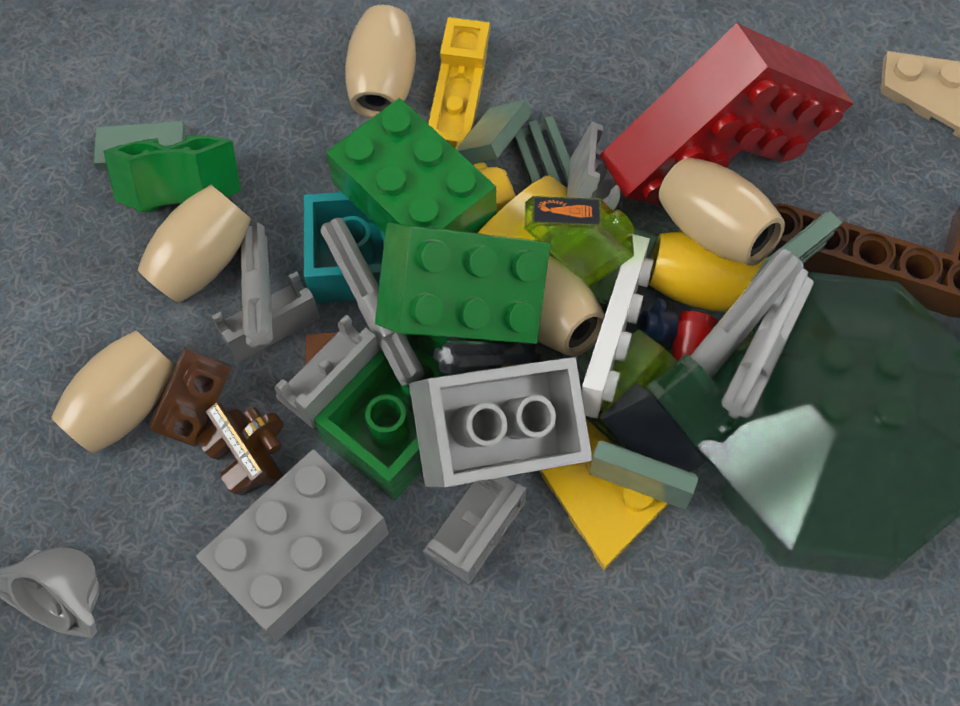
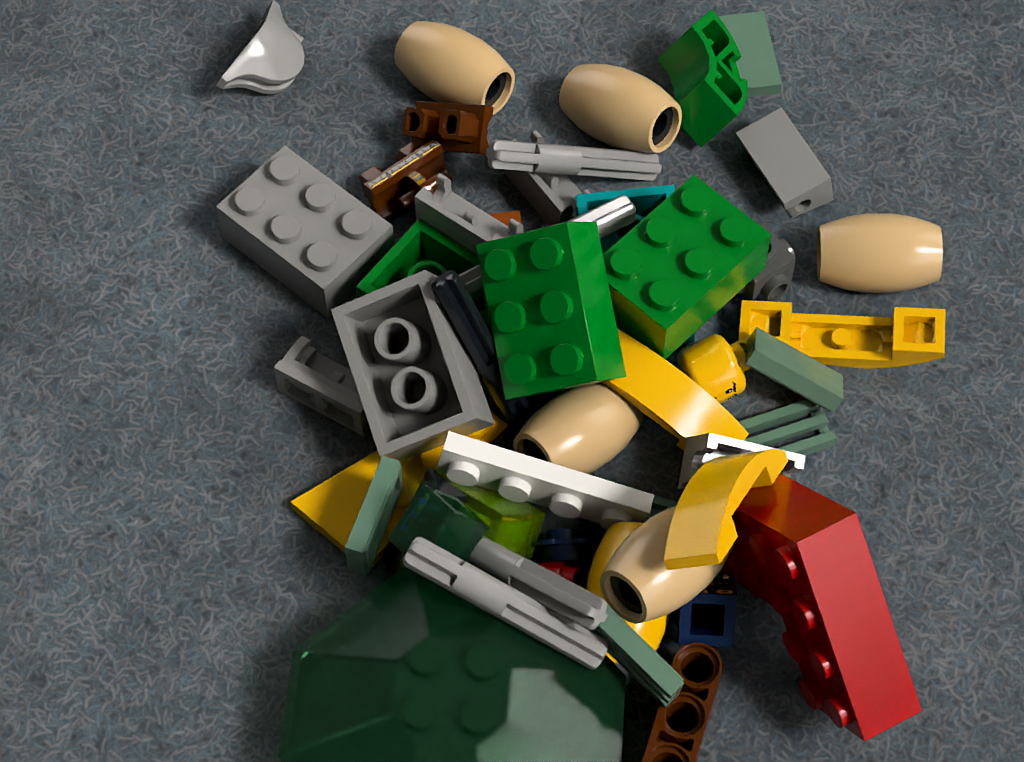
camera: 85 degrees right, 5 degrees down
clear neon green slope [524,196,634,288] -> none
none -> yellow slope [664,449,788,570]
none -> light grey hinge [736,107,834,218]

